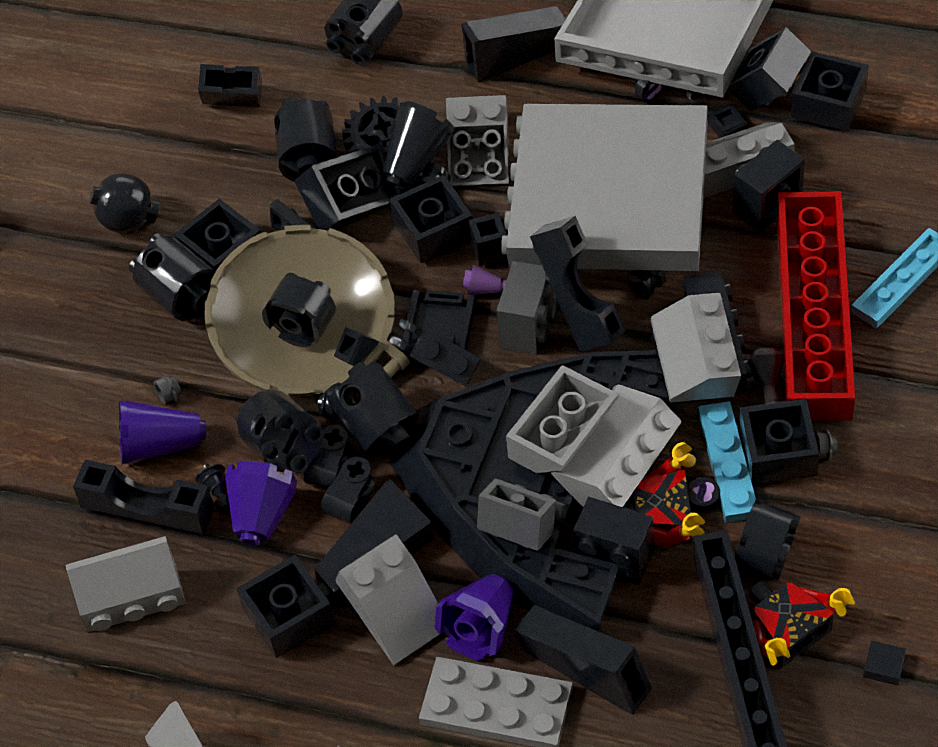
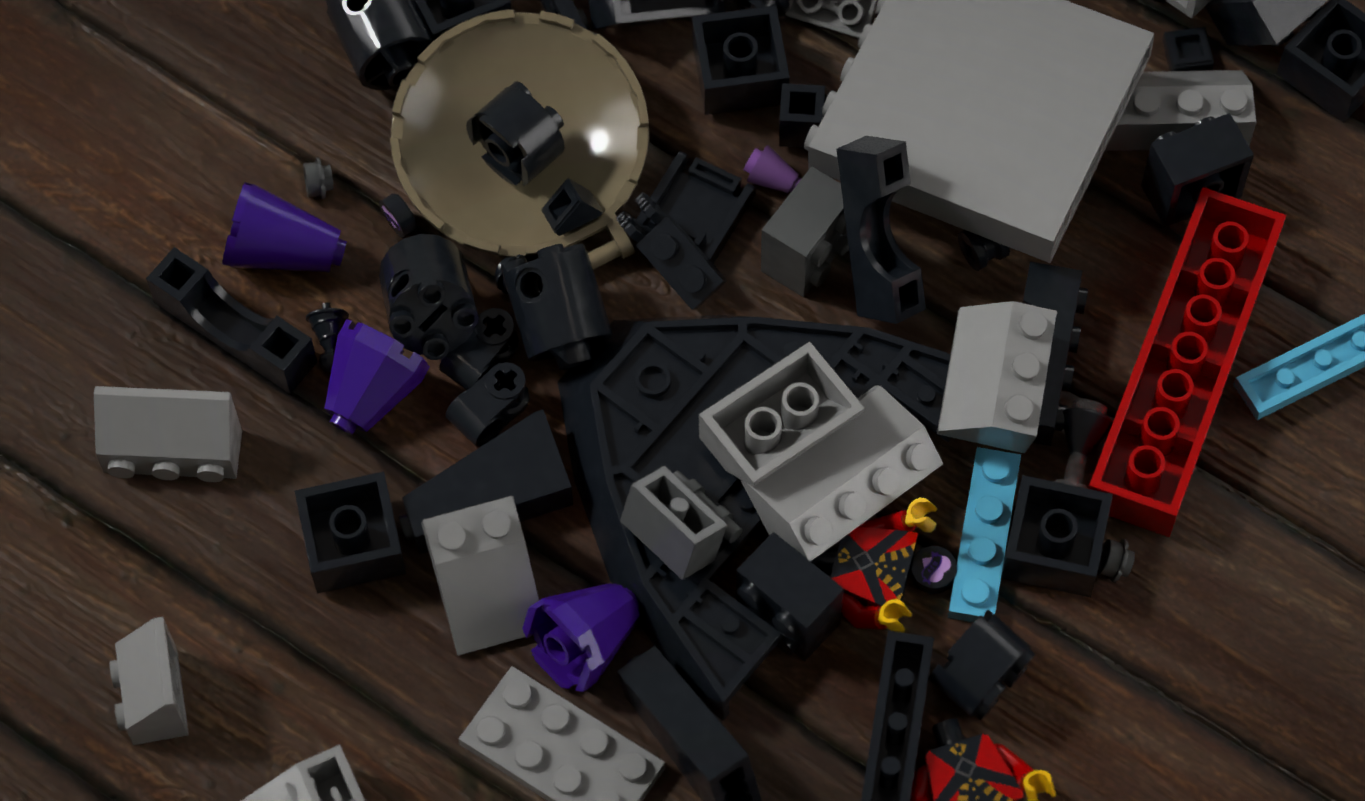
camera: 15 degrees right, 10 degrees up
none -> black tile [379,193,417,238]

